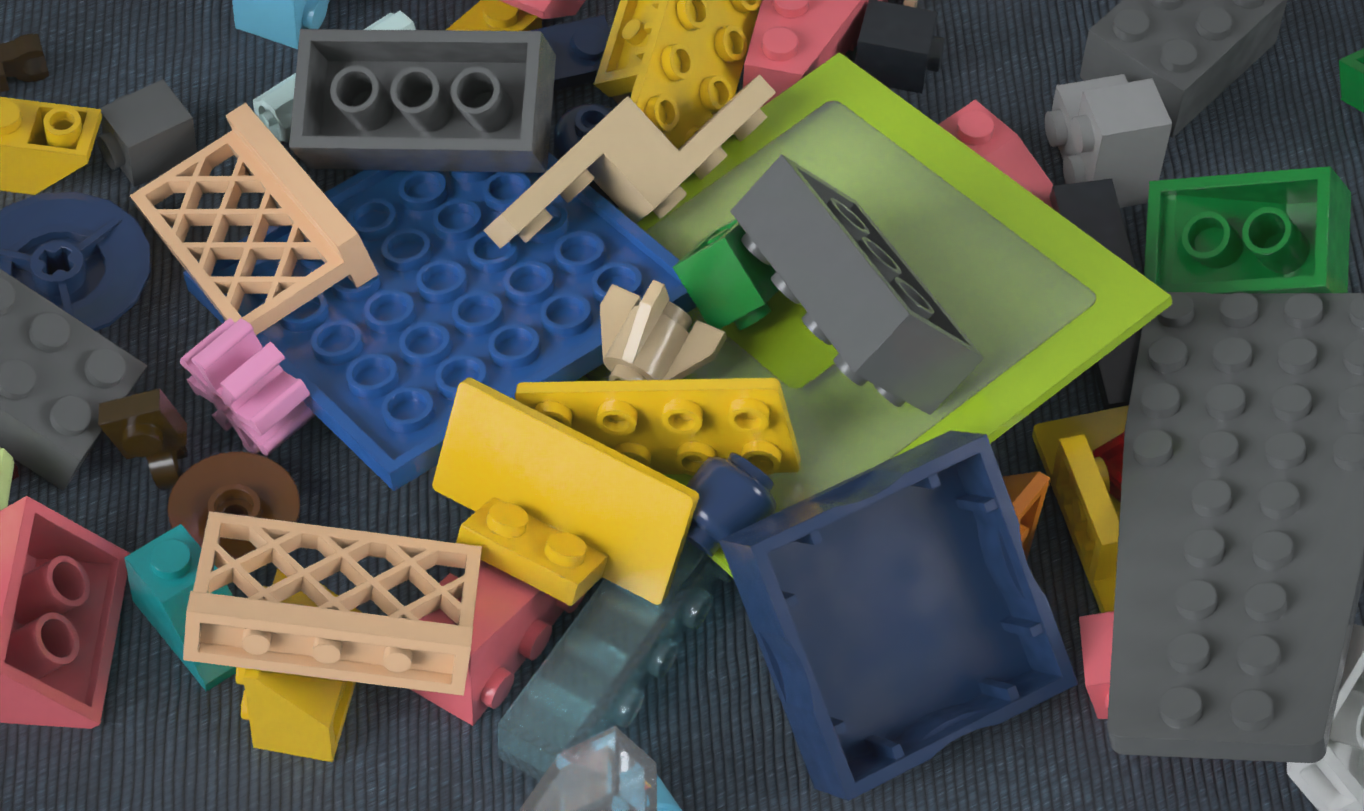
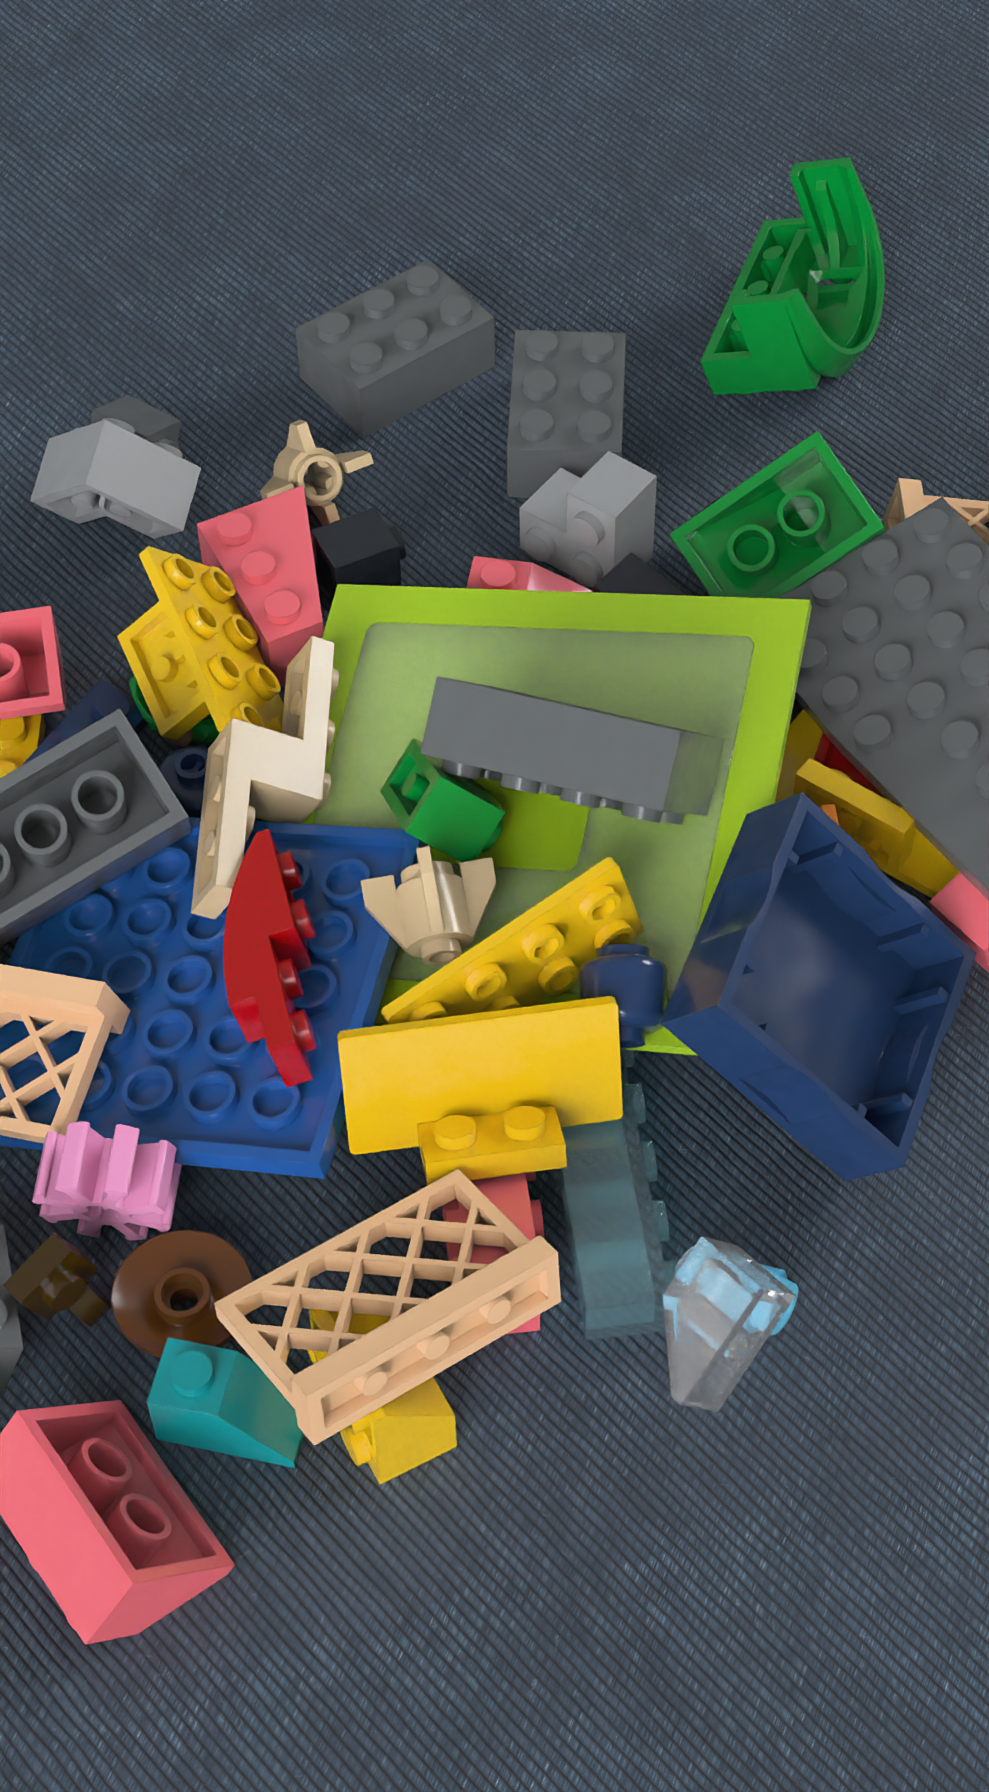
camera: 35 degrees left, 0 degrees up
none -> red slope [223,829,317,1088]

